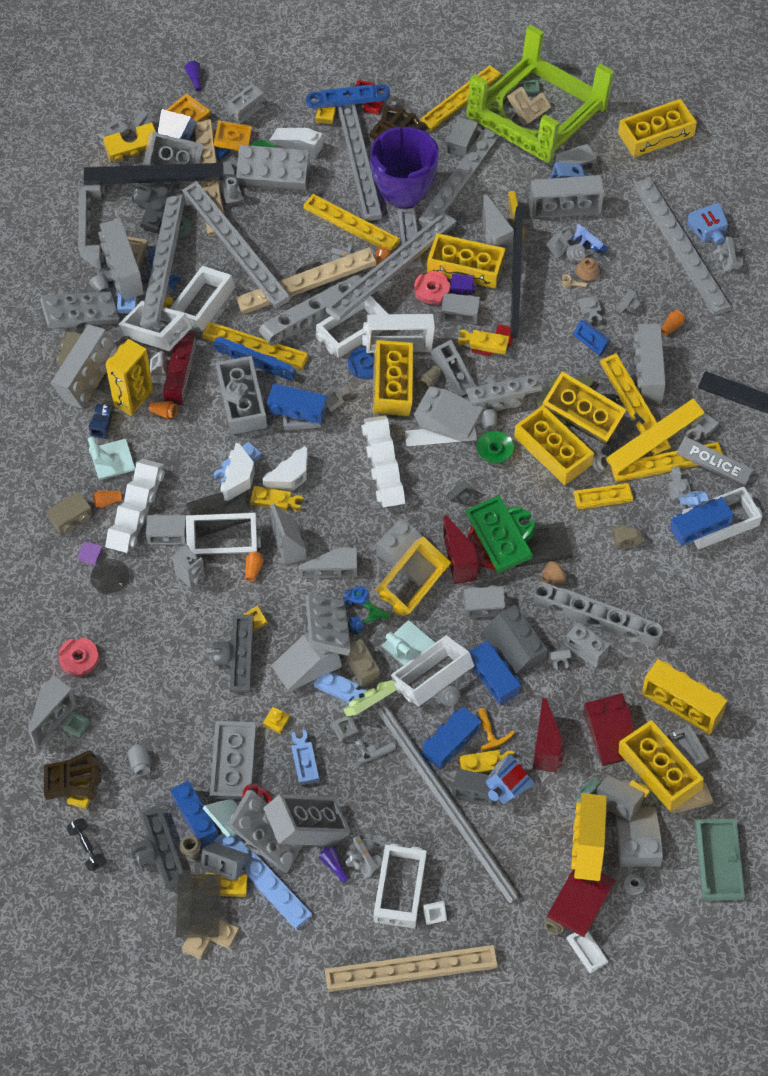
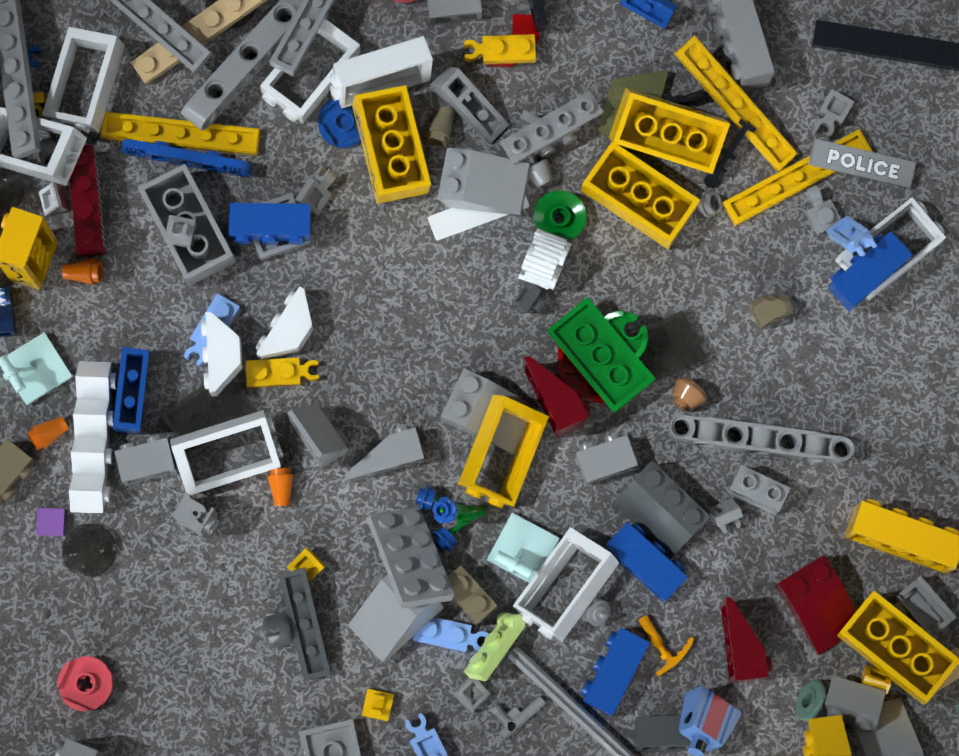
camera: 20 degrees left, 20 degrees up
white brick [361,415,405,507] -> none
yellow plate [459,750,514,774] -> none
yellow tile [573,483,633,510] -> none
yellow tile [606,398,705,474] -> none
none -> blue brick [113,347,149,435]
none -> white brick [518,228,571,290]

